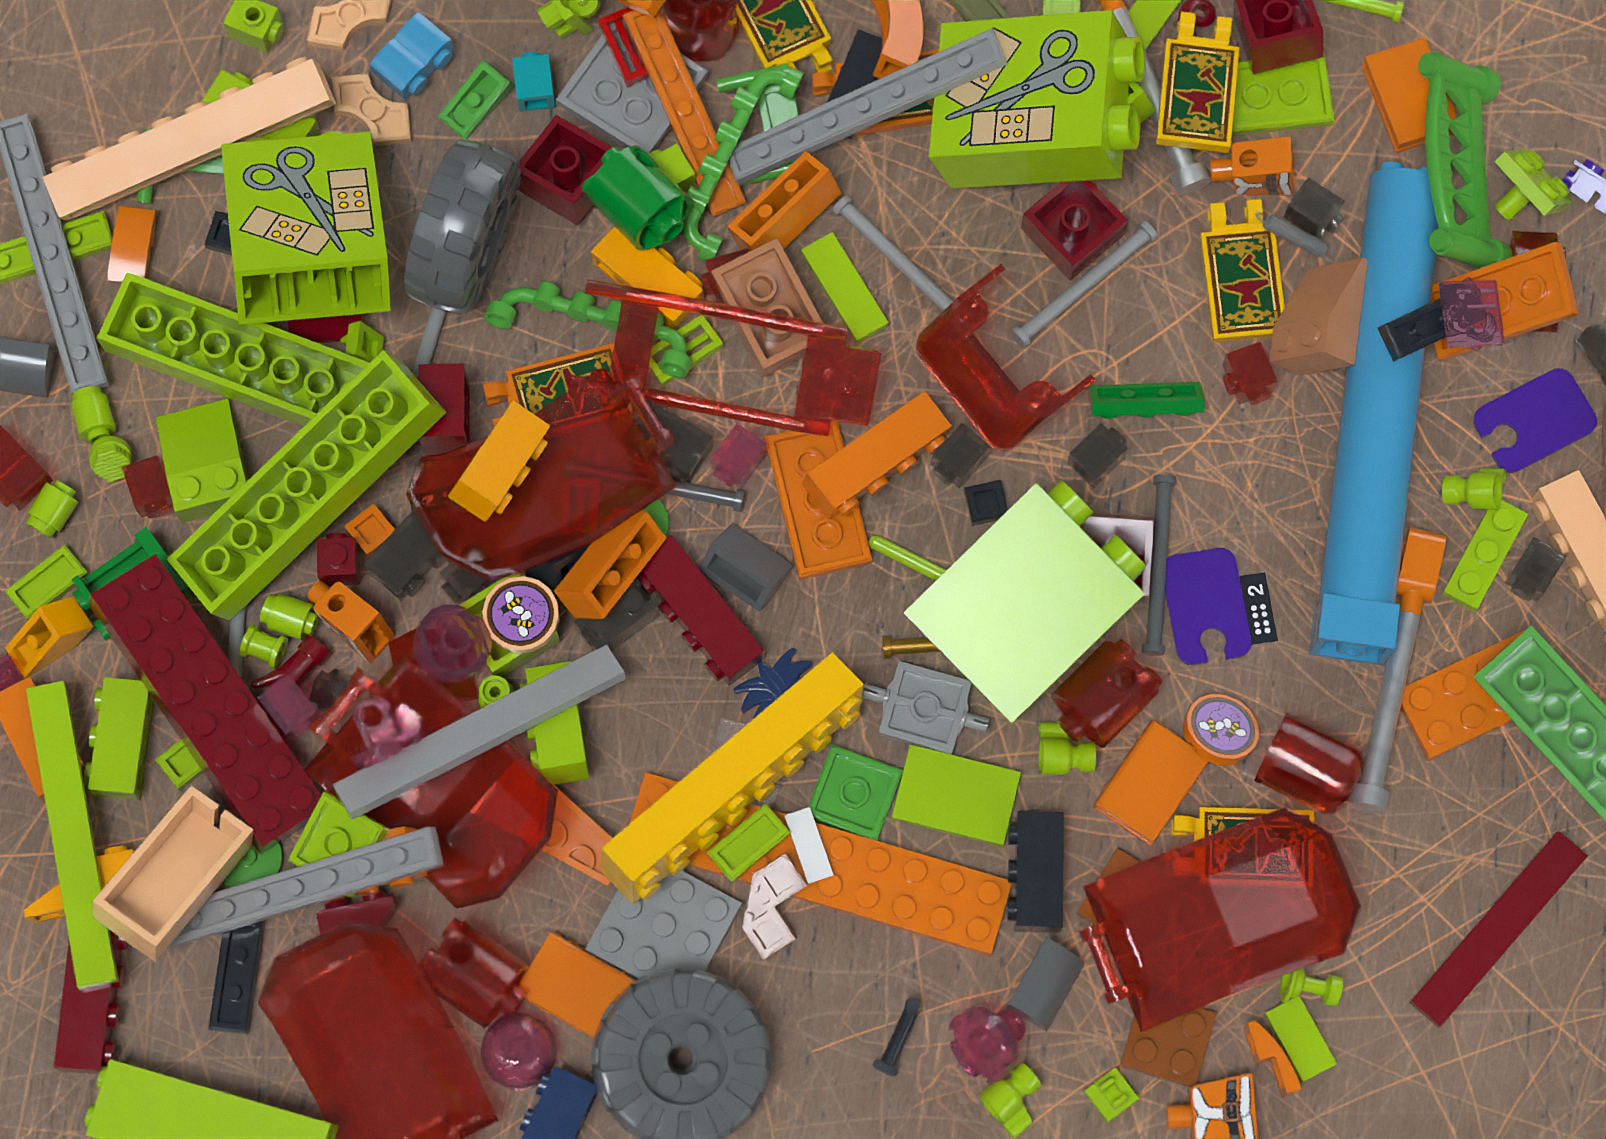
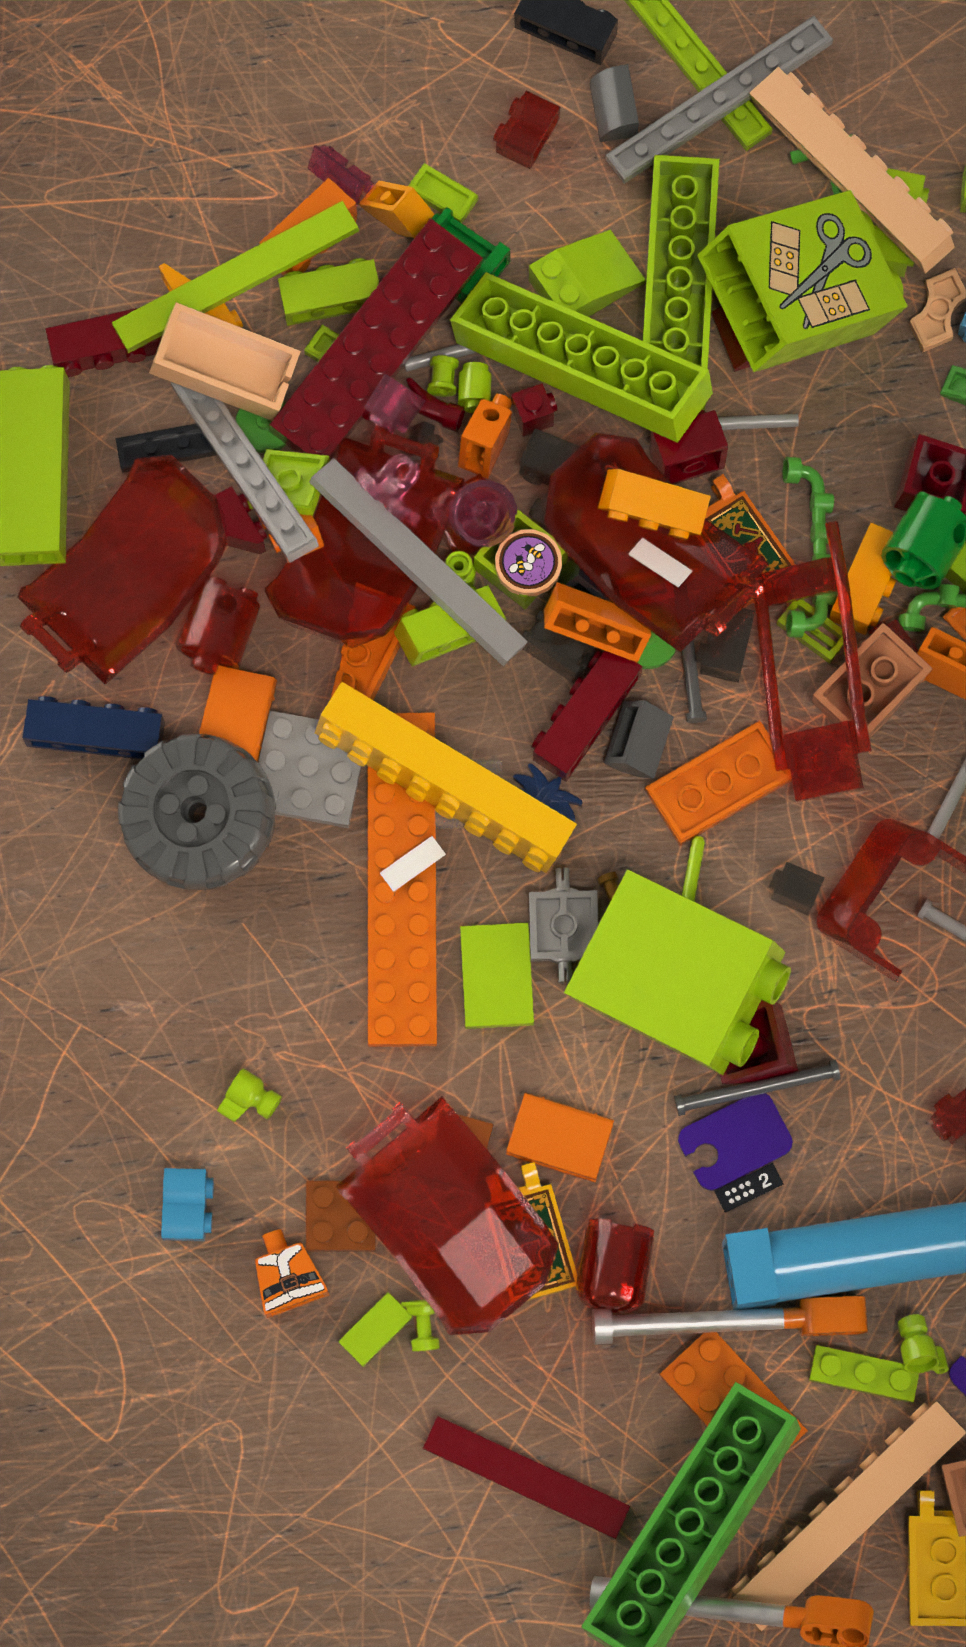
camera: 75 degrees right, 0 degrees up
lime brick [25,480,79,538] -> none
lime brick [70,386,116,444] -> none
lime piece [89,436,132,483] -> none
orange slope [107,205,157,282] -> none
clear red brick [122,455,174,519] -> none
lime tile [340,321,384,362] -> none
orange plate [344,504,398,558] -> none
dark grey wheel [404,139,521,315] -> none
clear pink cylinder [480,1012,558,1091] -> none
lime tile [707,803,790,884] -> none
clear pink brick [710,423,768,489] -> none
tile [742,852,808,960] -> none
lime tile [801,232,889,344] -> none
orange brick [802,391,952,519] -> none
bright green tile [808,744,903,841] -> none
black piece [873,998,922,1077] -> none
clear pink tile [949,1006,1025,1083] -> none
black tile [964,480,1008,526] -> none
black brick [1007,811,1064,933] -> none
dark grey brick [1007,937,1084,1032] -> none
lime piece [1038,722,1096,776] -> none
clear red cylinder [1051,639,1162,748] -> none
clear smoke brick [1067,423,1128,489] -> none
lime tile [1084,1067,1139,1123] -> none
green plate [1089,382,1205,419] -> none
tile [1183,694,1259,766] -> none
orange slope [1243,1021,1302,1098] -> none
clear smoke brick [1505,537,1567,602] -> none
none -> white sticker [628,538,692,588]

